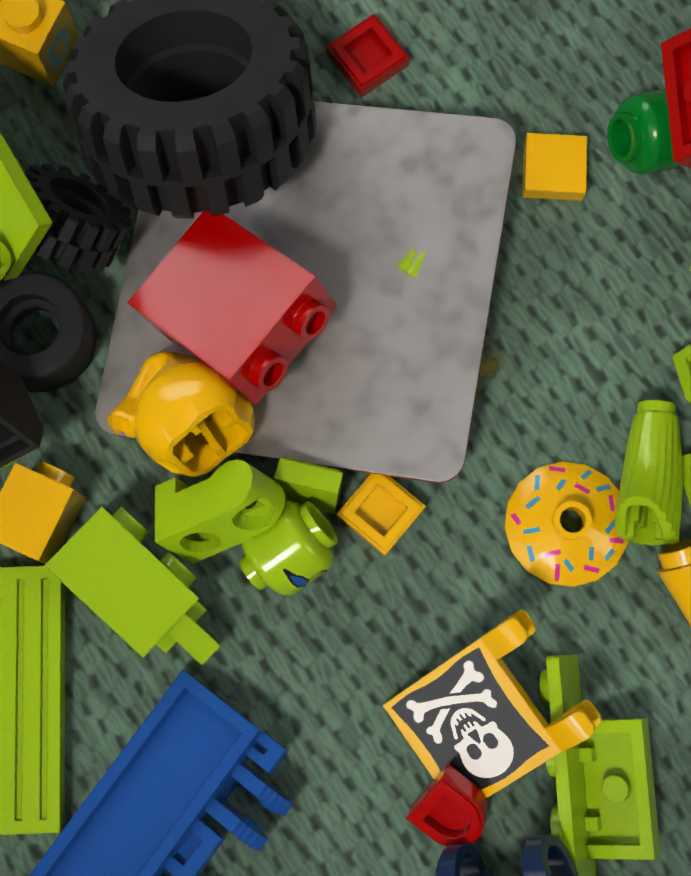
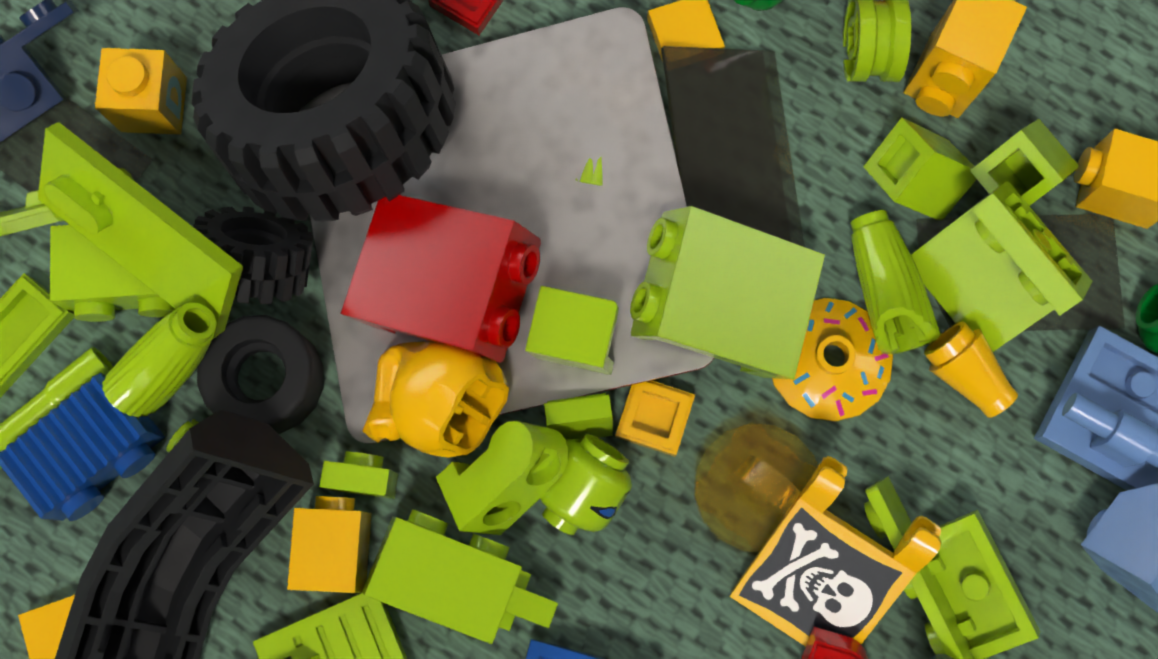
camera: 20 degrees left, 0 degrees up
none -> lime plate [319,451,399,499]
none -> lime panel [525,286,619,375]
none -> lime panel [630,206,825,380]
none -> clear smoke piece [661,46,805,247]
none -> clear yellow tile [694,424,818,552]

